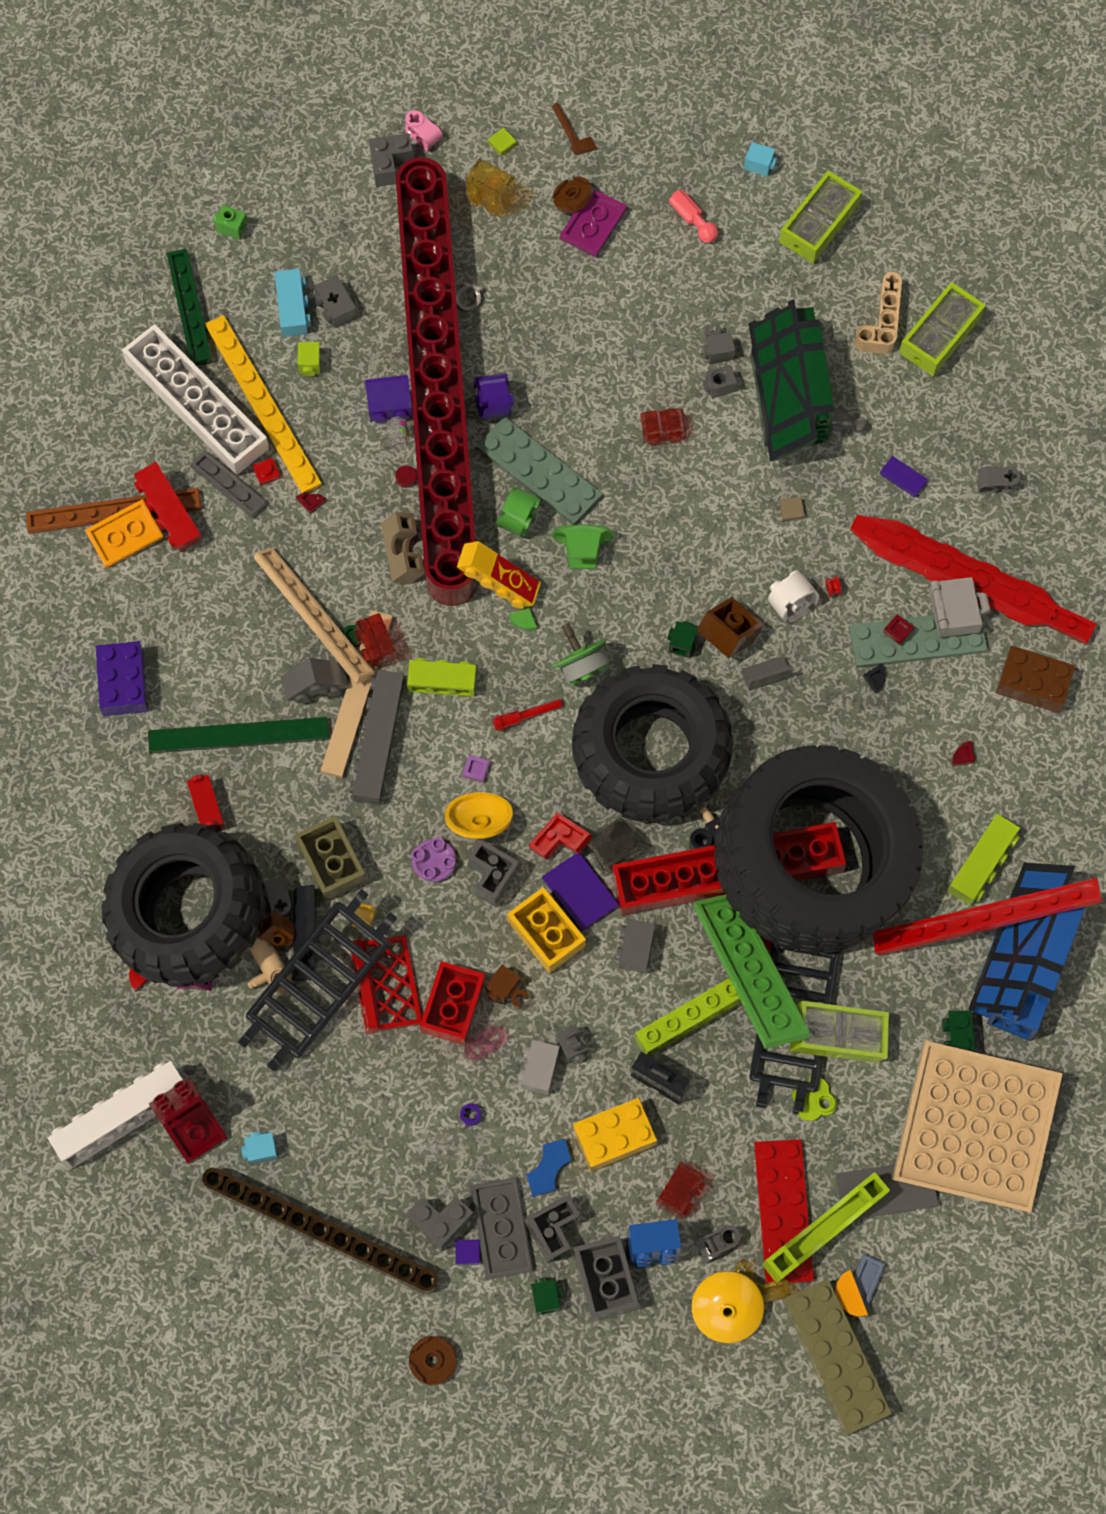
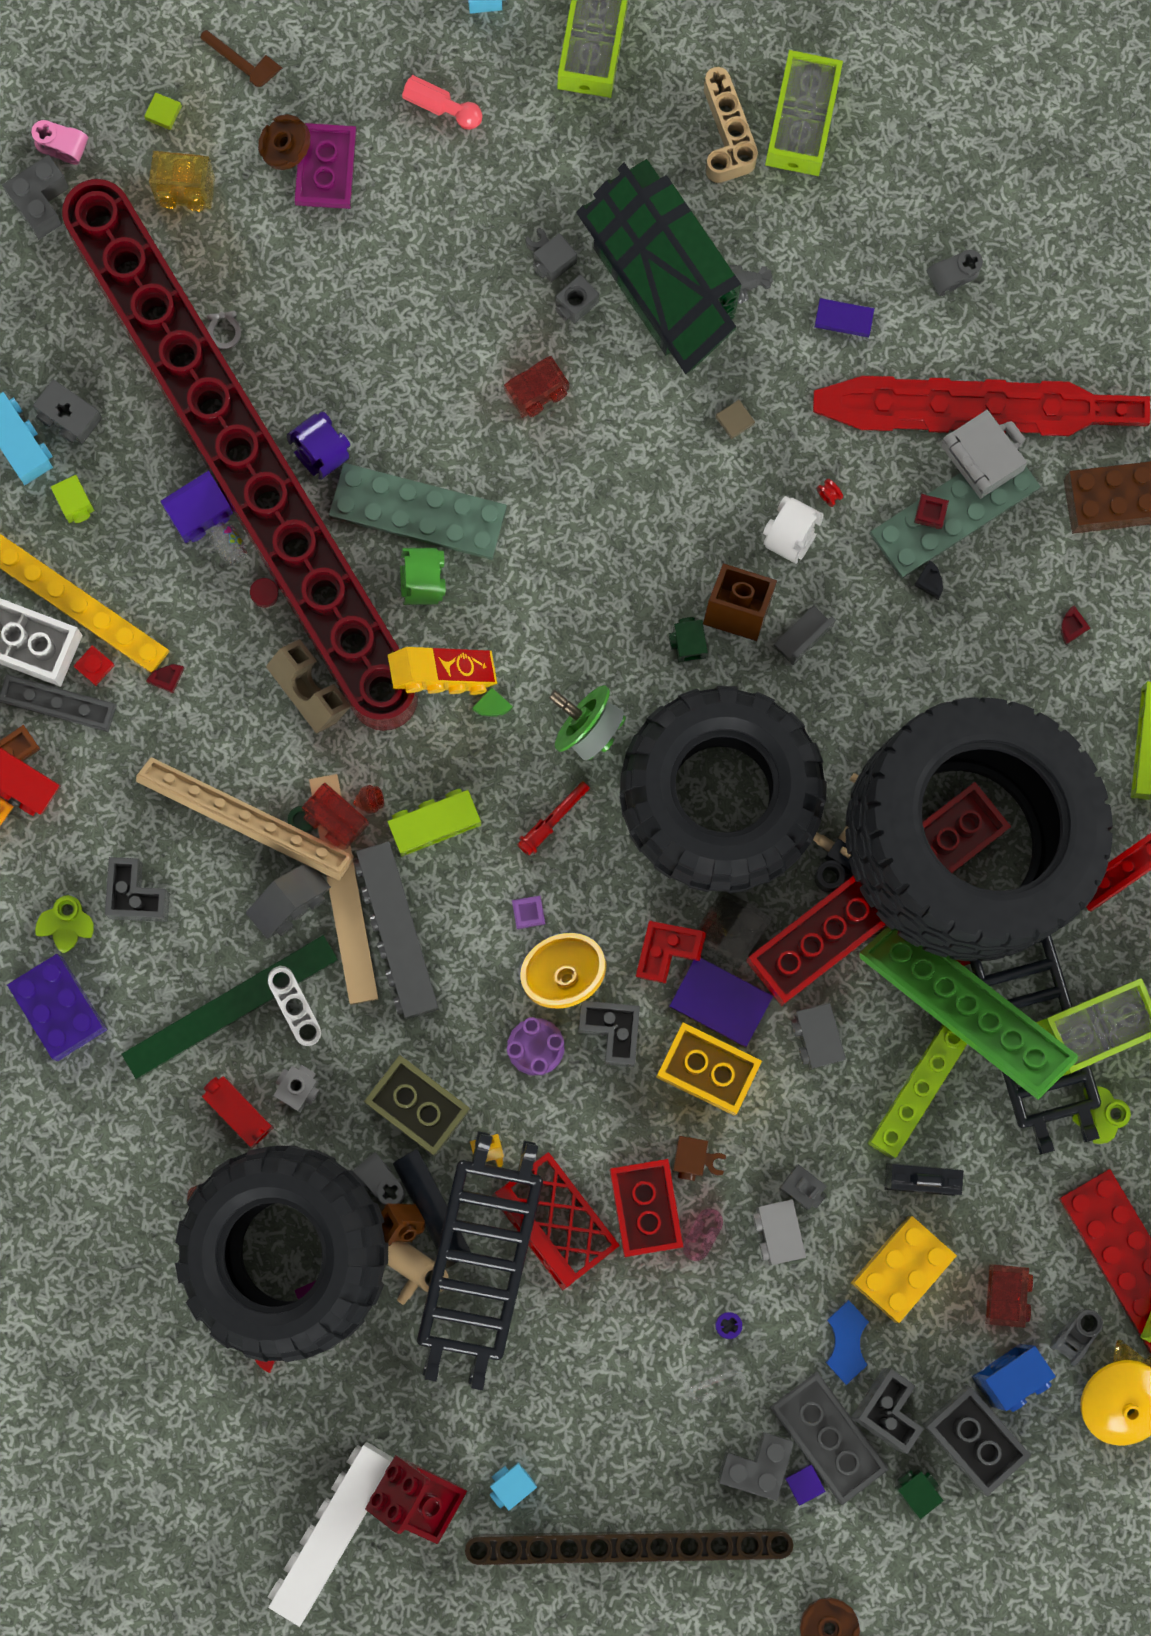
camera: 30 degrees left, 10 degrees up
bright green piece [551,525,615,569] -> none
none -> lime plate [35,895,94,954]
none -> dark grey brick [105,857,170,922]
none -> white beam [268,966,321,1046]
none -> light grey brick [273,1065,320,1113]
none -> clear red plate [353,785,384,814]

